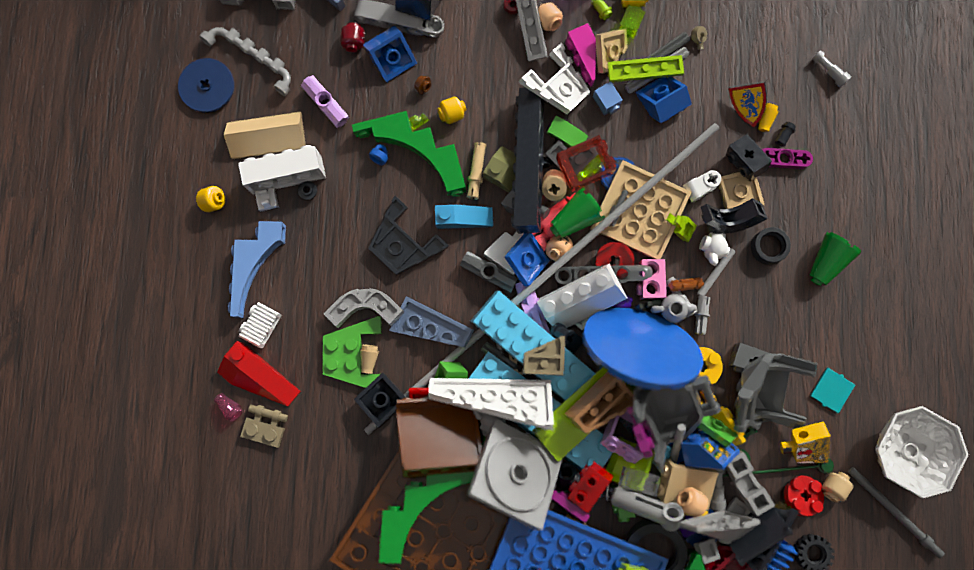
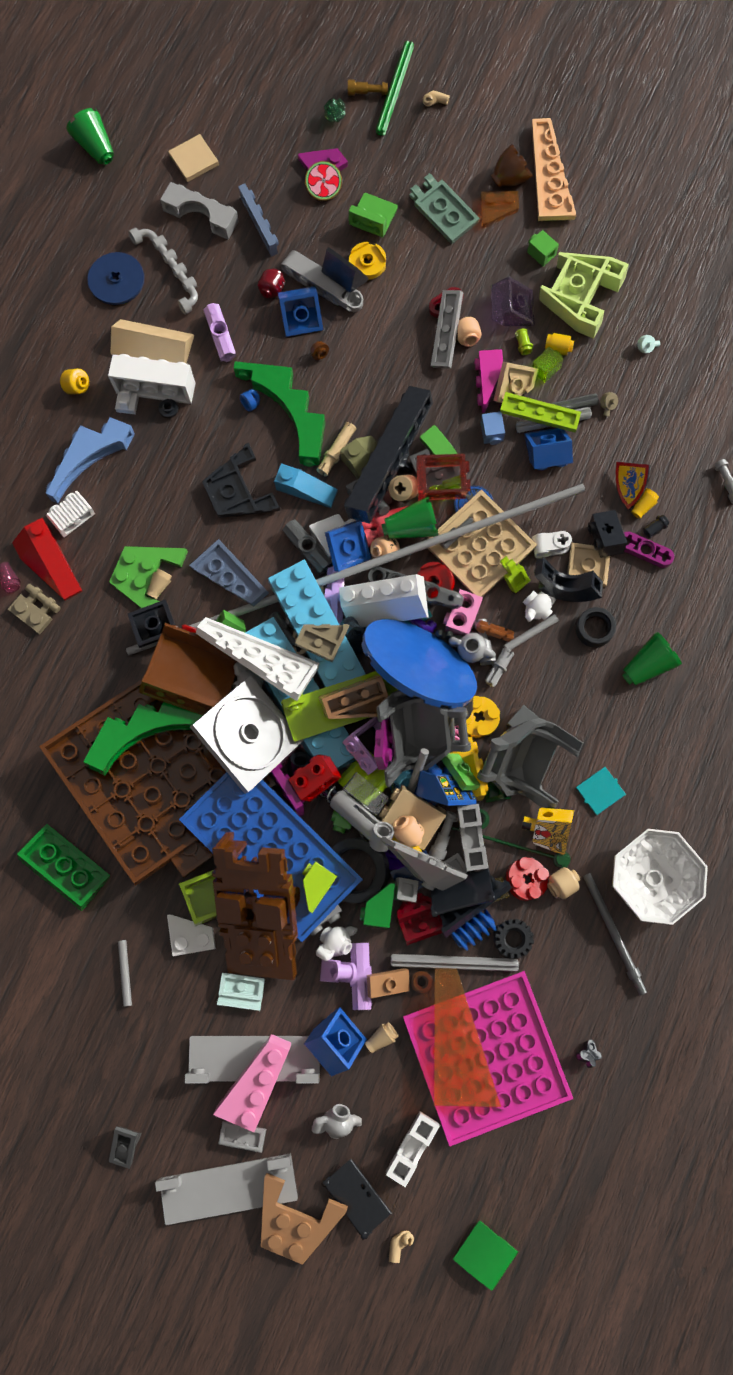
camera: 25 degrees right, 5 degrees down
light grey plate [324,288,404,328] -> none
clear neon green tile [409,113,429,130] -> none
yellow head [437,97,466,124] -> none
white wing [518,43,590,114] -> none

